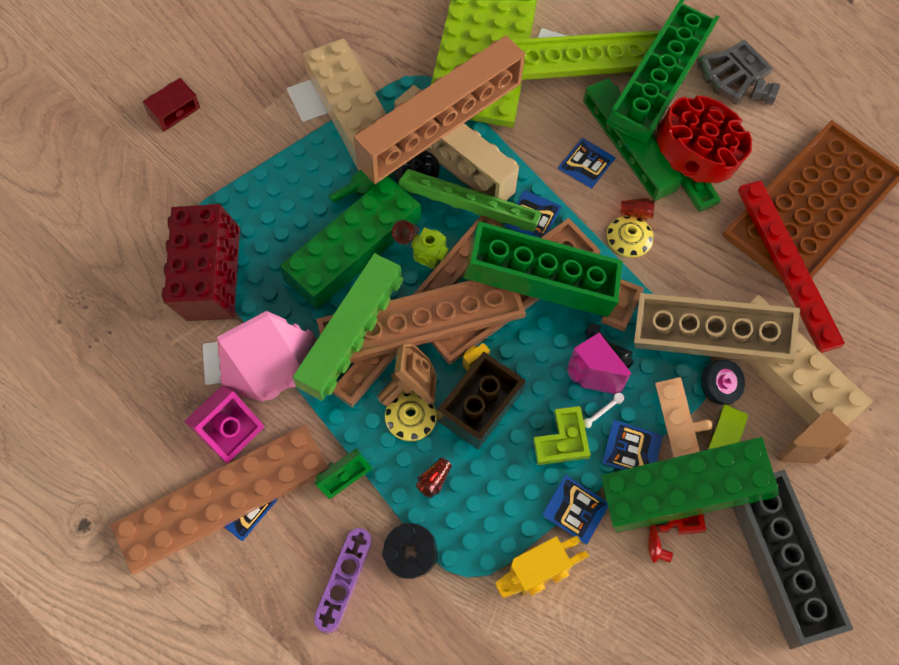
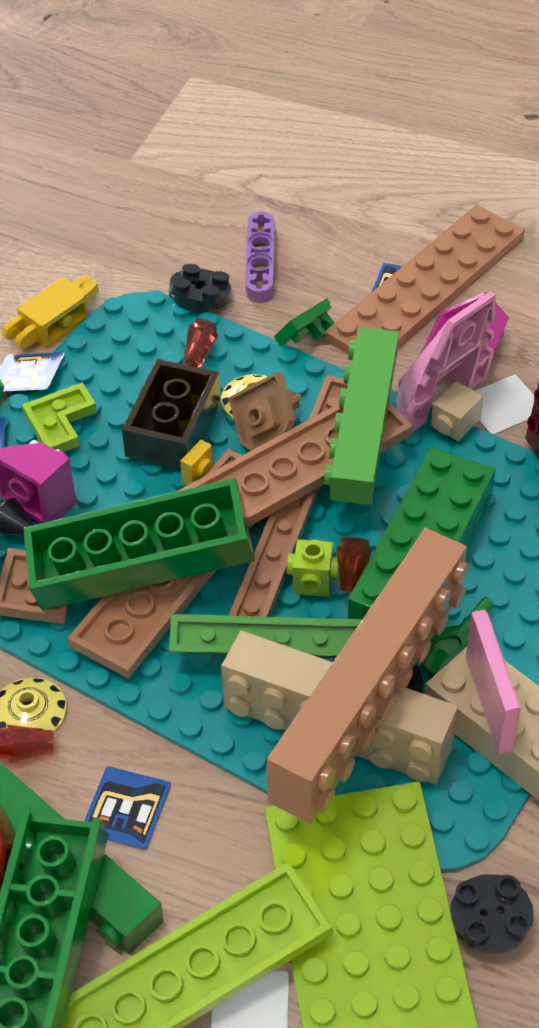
camera: 165 degrees right, 15 degrees down
sticker [505,190,562,238] -> none
none -> black plate [451,874,534,953]
none -> bright pink tile [466,610,521,754]

